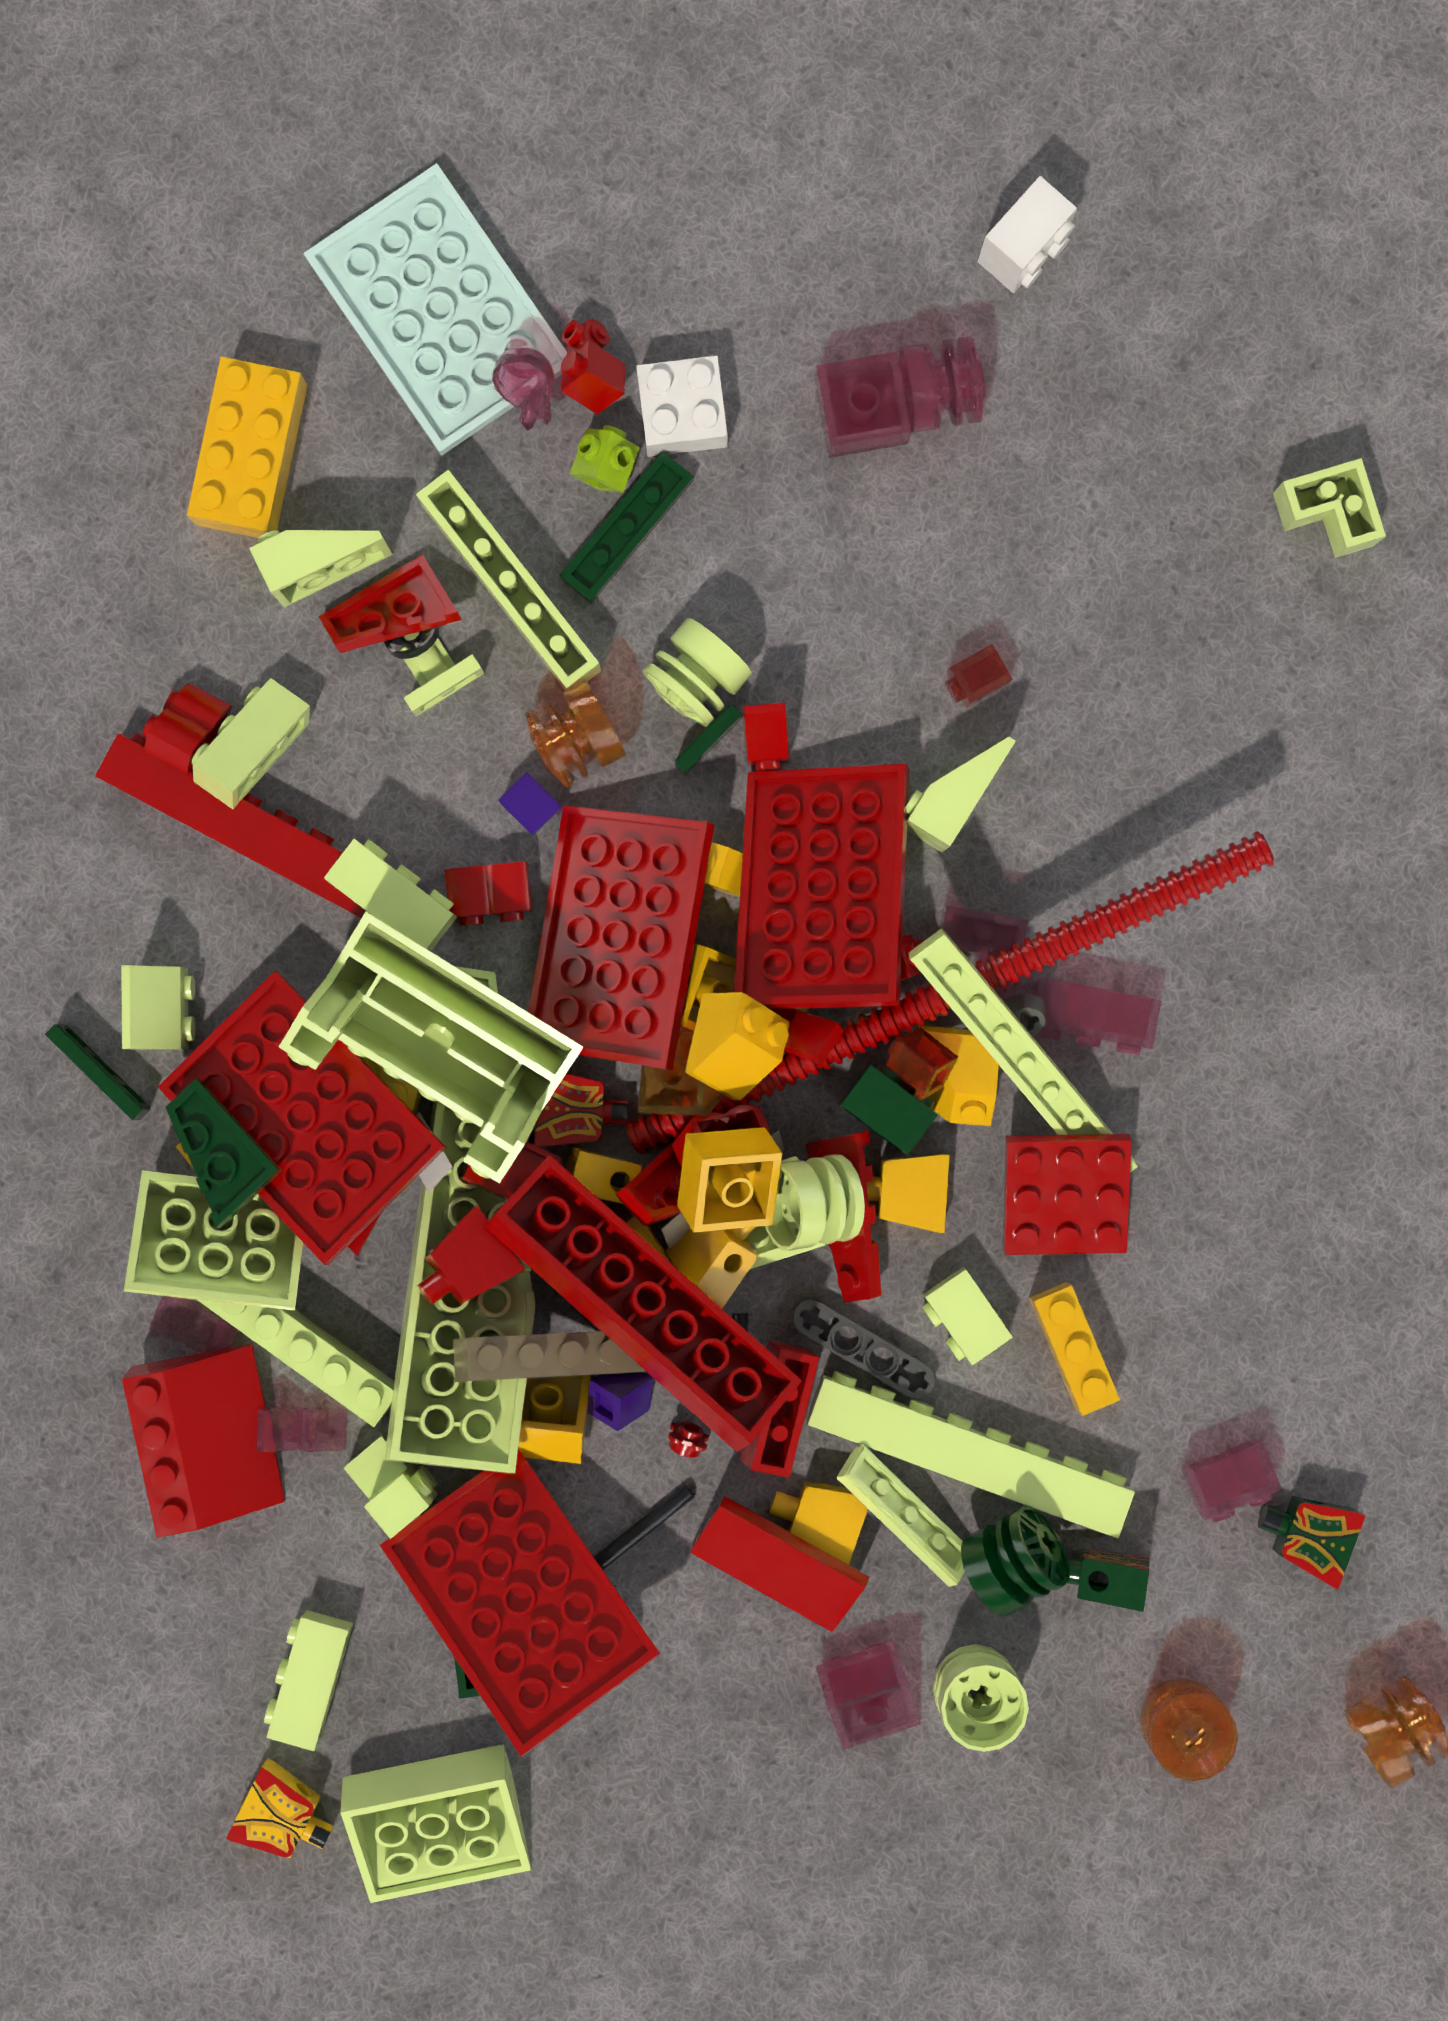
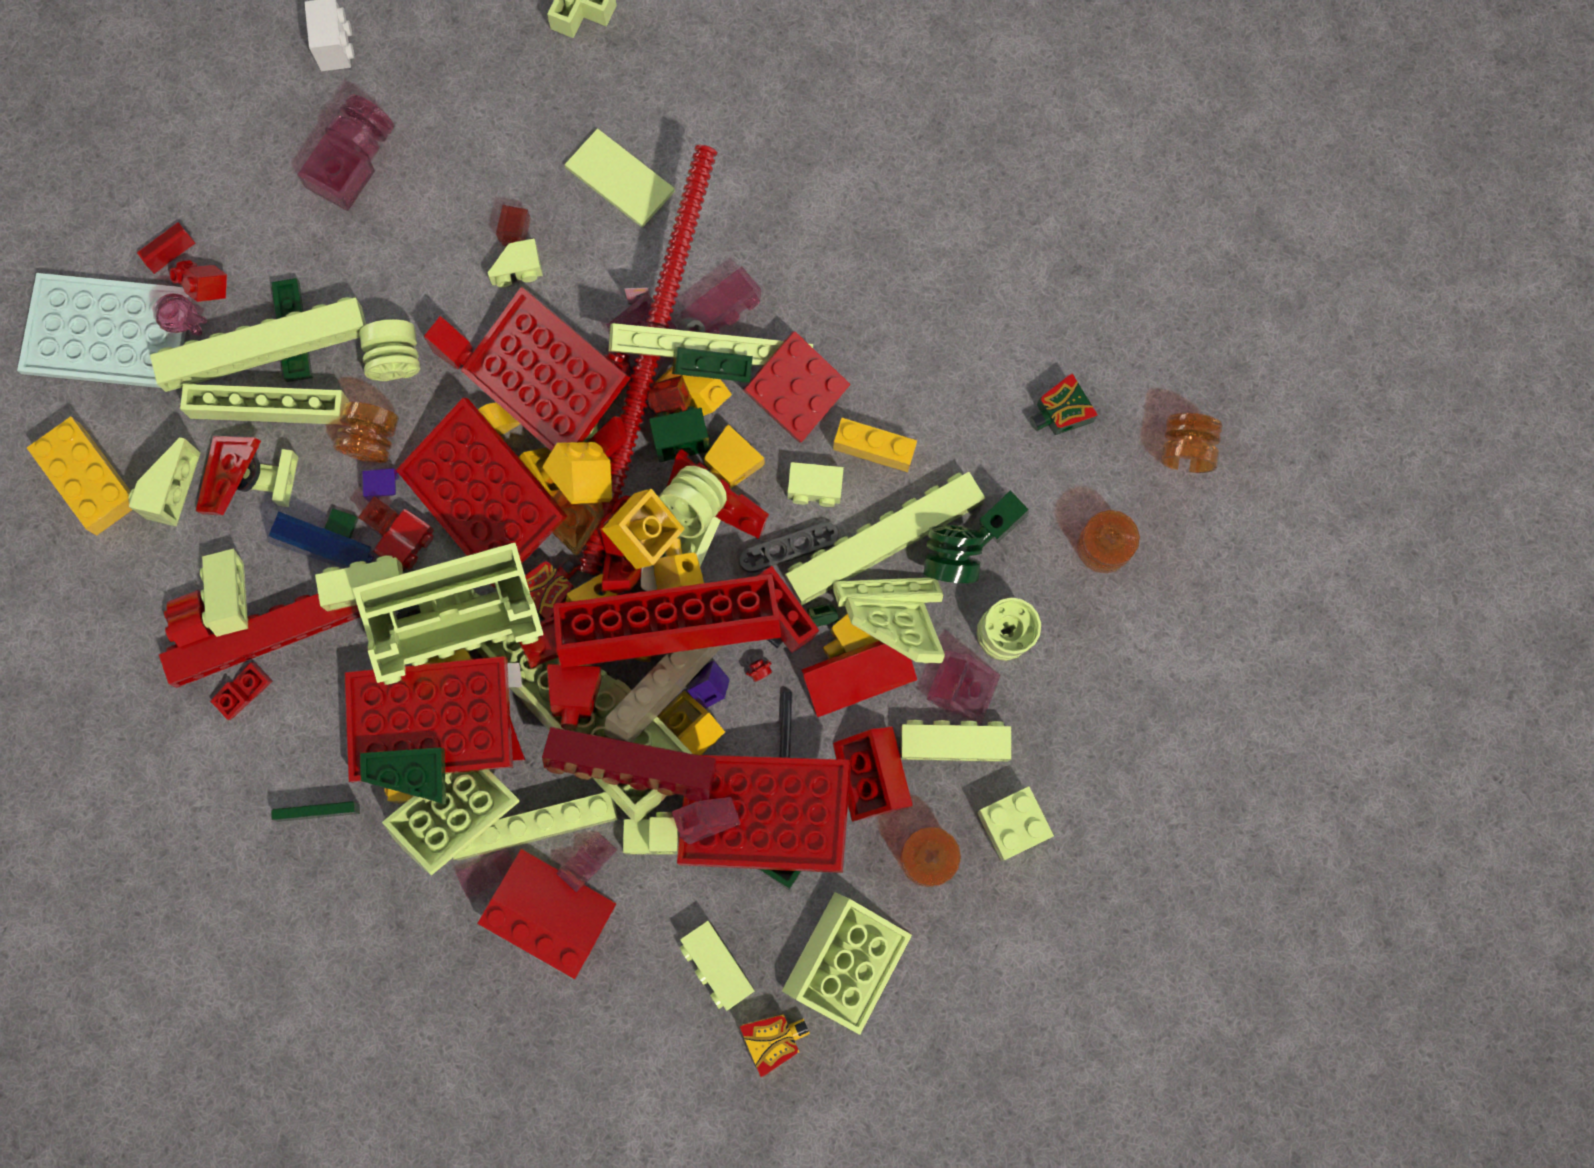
camera: 50 degrees left, 10 degrees down
yellowish green slope [121,965,196,1050] -> none
lime brick [569,425,640,493] -> none
white brick [636,356,728,457] -> none
dark green tile [675,704,742,776] -> none
yellowish green slope [906,737,1016,853] -> none
clear pink brick [1180,1438,1282,1522] -> none
none -> red panel [137,222,195,274]
none -> yellowish green brick [150,297,366,392]
none -> red slope [210,662,273,720]
none -> clear blue slope [268,511,374,568]
none -> dark green tile [323,508,359,542]
none -> clear red brick [358,496,399,537]
none -> yellowish green slope [488,239,543,287]
none -> dark red brick [542,727,716,801]
none -> yellowish green tile [565,128,675,228]
none -> bright pink sticker [625,288,651,304]
none -> dark green tile [672,347,753,383]
none -> clear pink slope [672,797,741,844]
none -> dark green tile [807,603,839,627]
none -> red slope [833,727,913,822]
none -> yellowish green plate [845,598,945,663]
none -> yellowish green brick [900,720,1011,762]
none -> clear orange wheel [900,827,961,888]
none -> yellowish green brick [977,786,1054,862]

